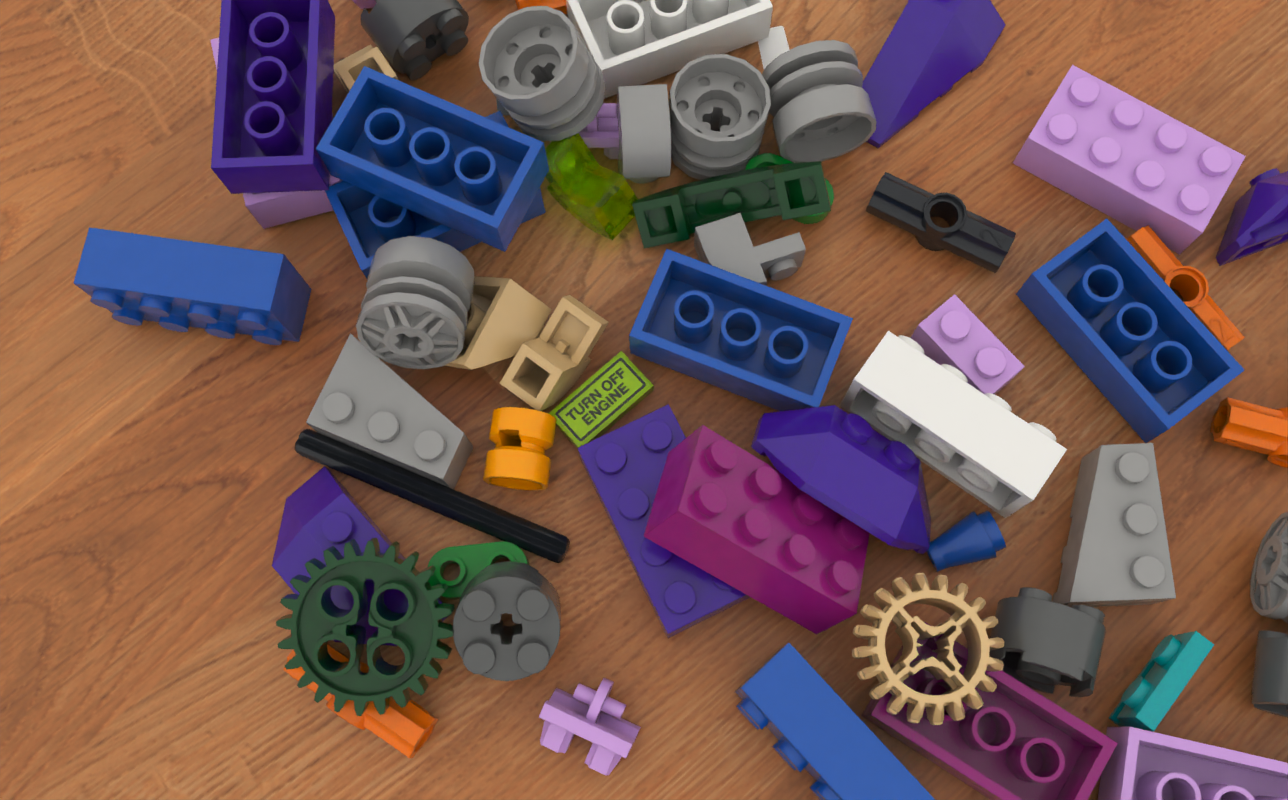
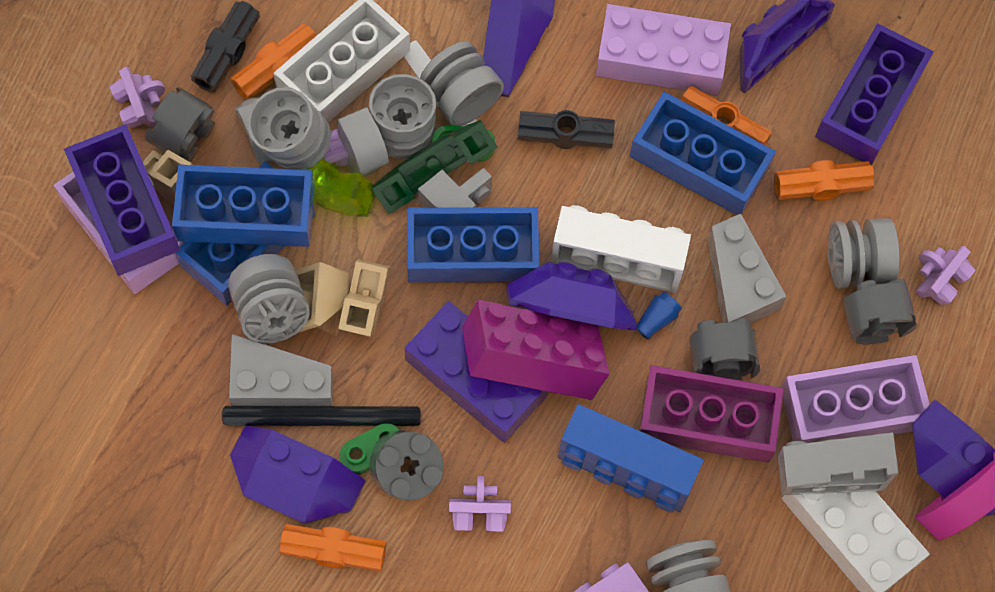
camera: 30 degrees left, 5 degrees down
blue brick [74,227,312,345] -> none
dark green gear [276,538,455,716] -> none
light orange wheel [483,407,556,491] -> none
lime tile [548,351,654,448] -> none
tan gear [852,573,1004,725] -> none
lavender brick [910,294,1025,395] -> none
teal plate [1109,631,1214,731] -> none

